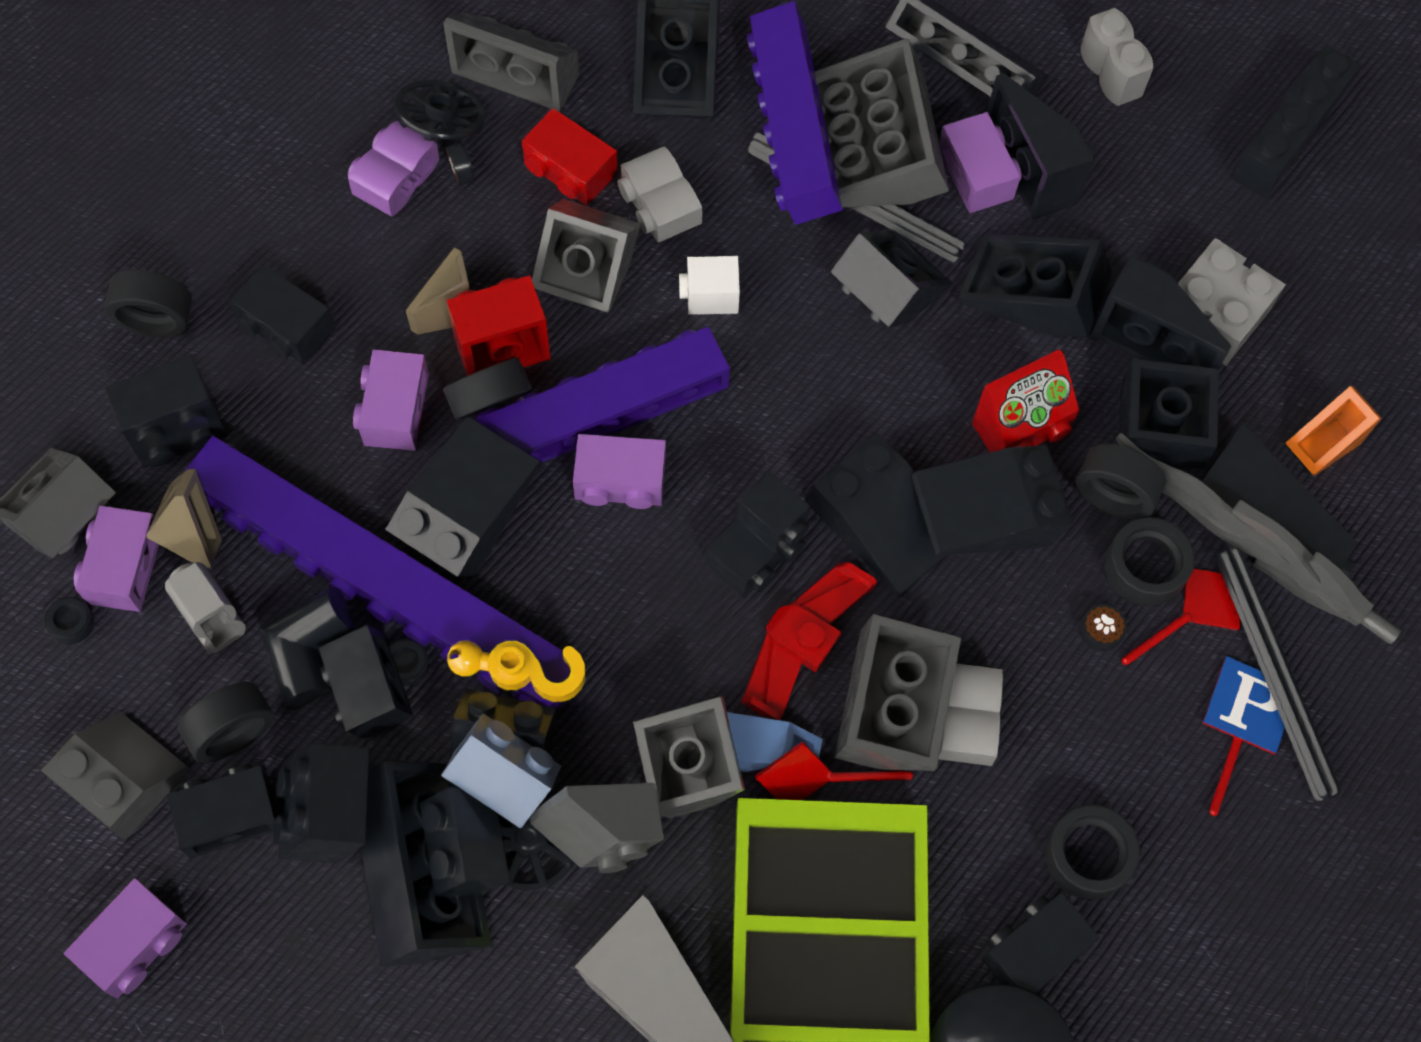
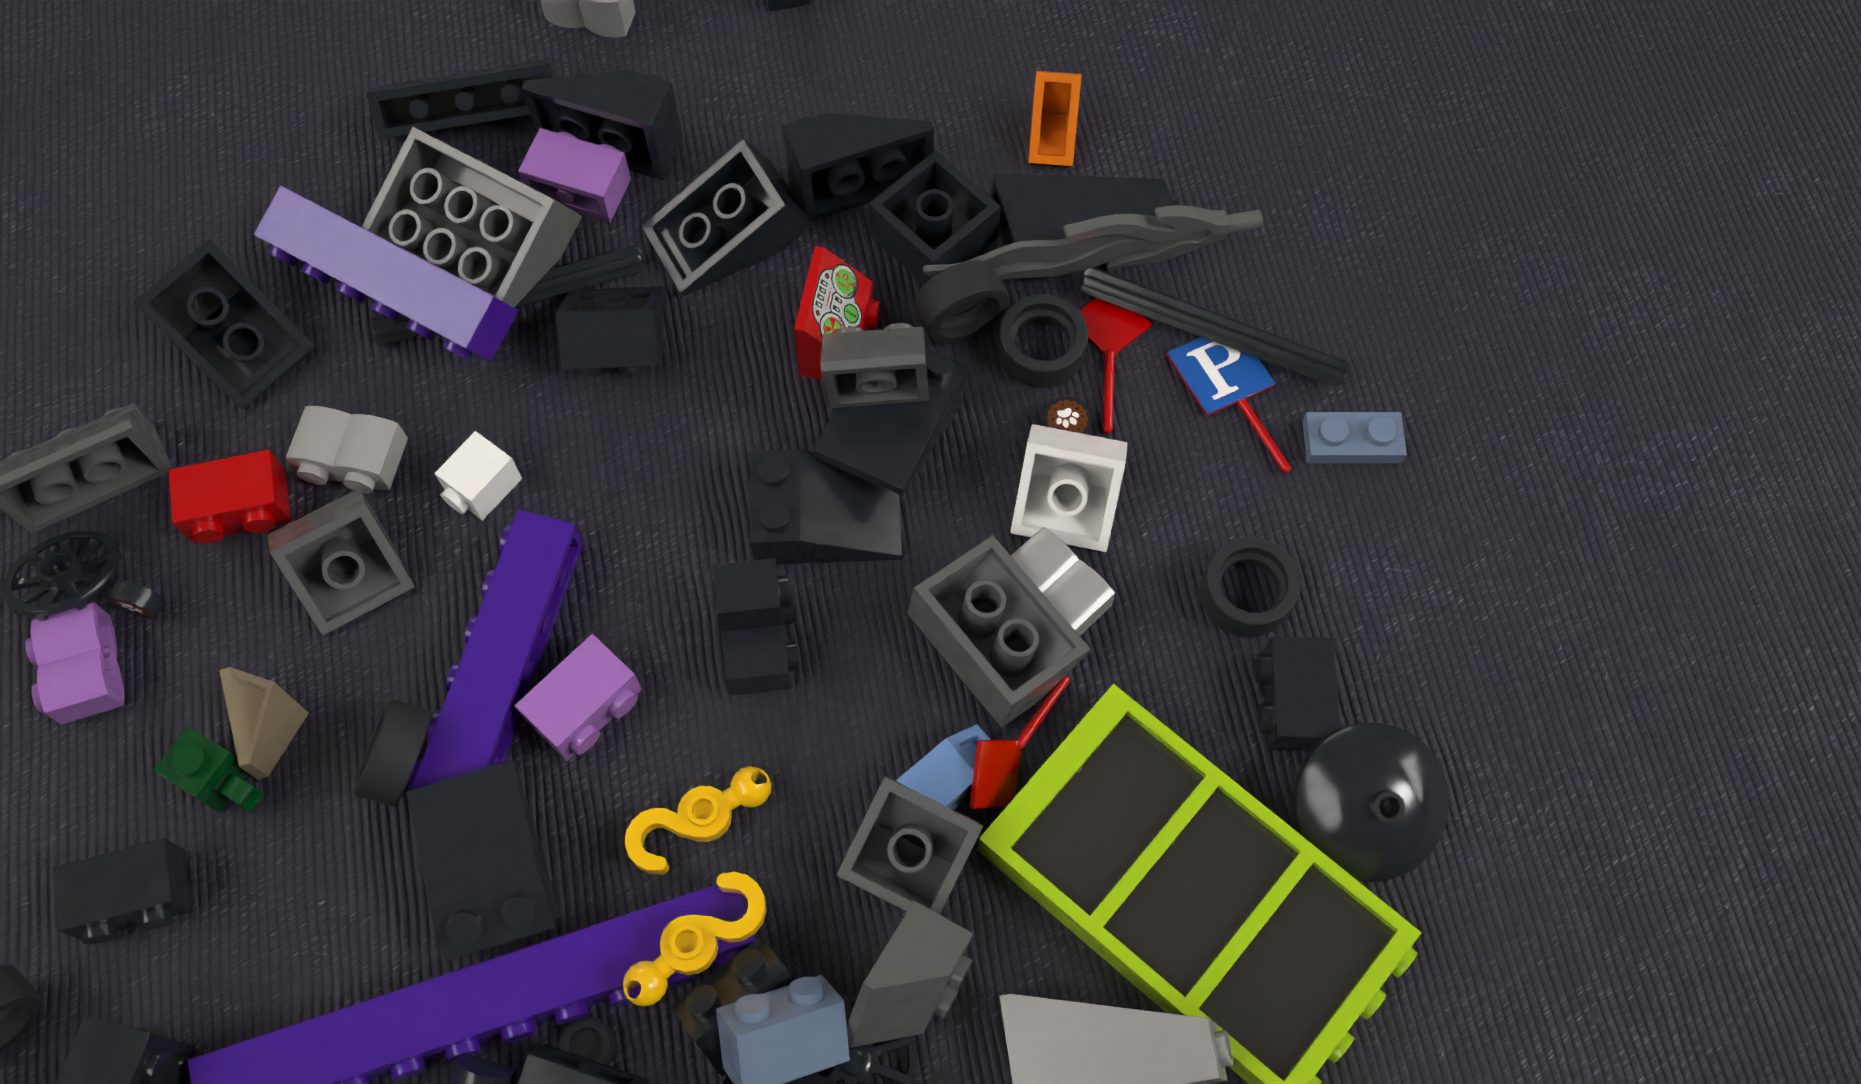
camera: 50 degrees left, 0 degrees up
medium lavender brick [353,350,429,451] -> none
red brick [446,275,551,376] -> none
red plate [741,562,877,721] -> none
light grey piece [1178,238,1286,366] -> none
none -> dark green brick [153,726,265,813]
none -> yellow piece [625,766,772,875]
none -> dark grey slope [820,323,929,408]
none -> white slope [1010,424,1127,552]
none -> sand blue plate [1302,412,1407,463]

